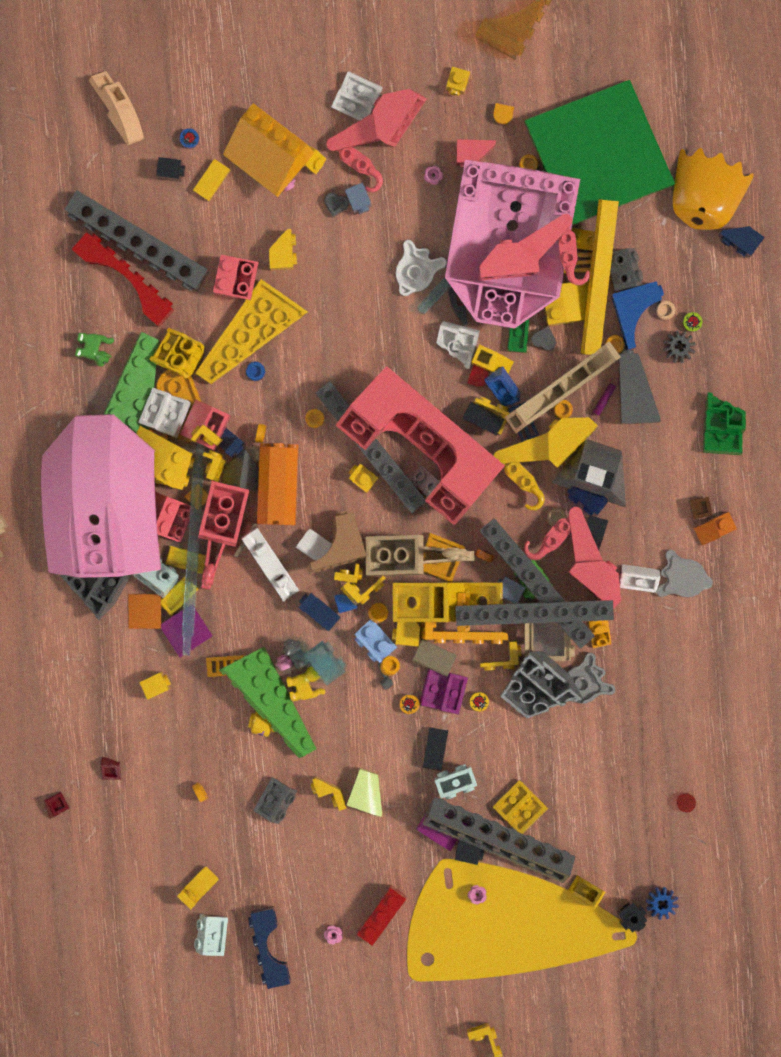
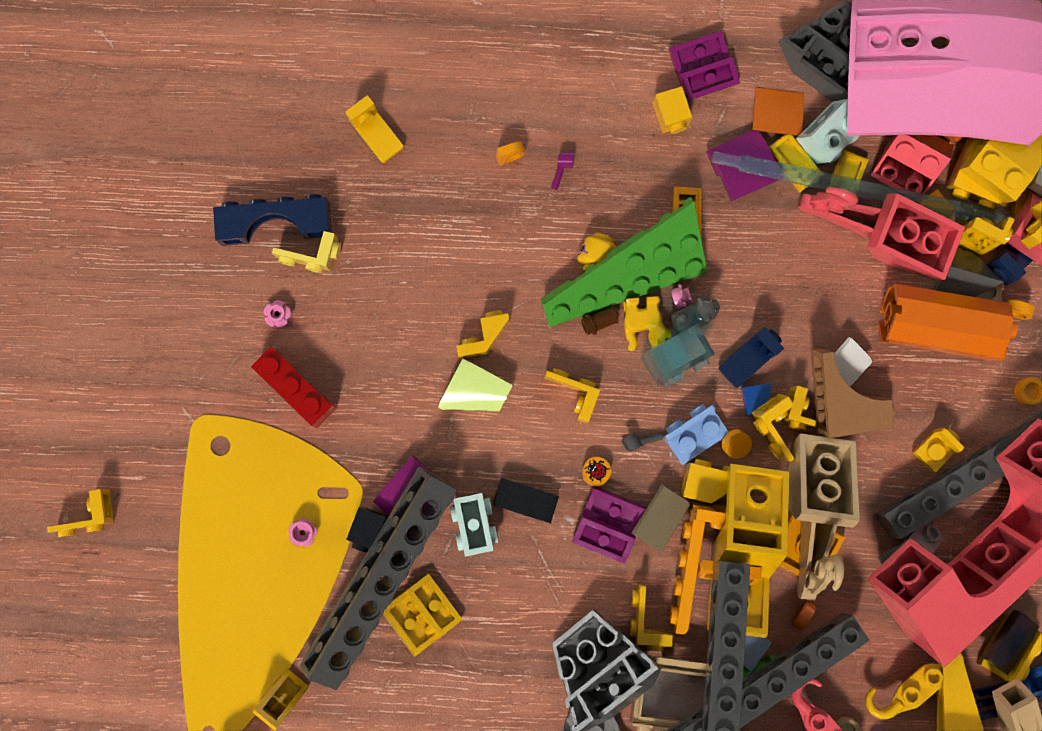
camera: 100 degrees right, 5 degrees down
dark red slope [101,757,121,780] -> none
light aqua bracket [194,914,228,956] -> none
slope [226,518,258,557] -> none
white hinge [241,527,299,601] -> none
dark grey bracket [253,777,297,824] -> none
light orange tile [380,656,400,676] -> none
tile [470,692,489,712] -> none
none -> light yellow bracket [272,231,341,273]
none -> yellow bracket [544,368,600,423]
none -> magenta hand [551,152,574,190]
none -> reddish brown pin [581,306,619,335]
none -> magenta slope [668,30,740,101]

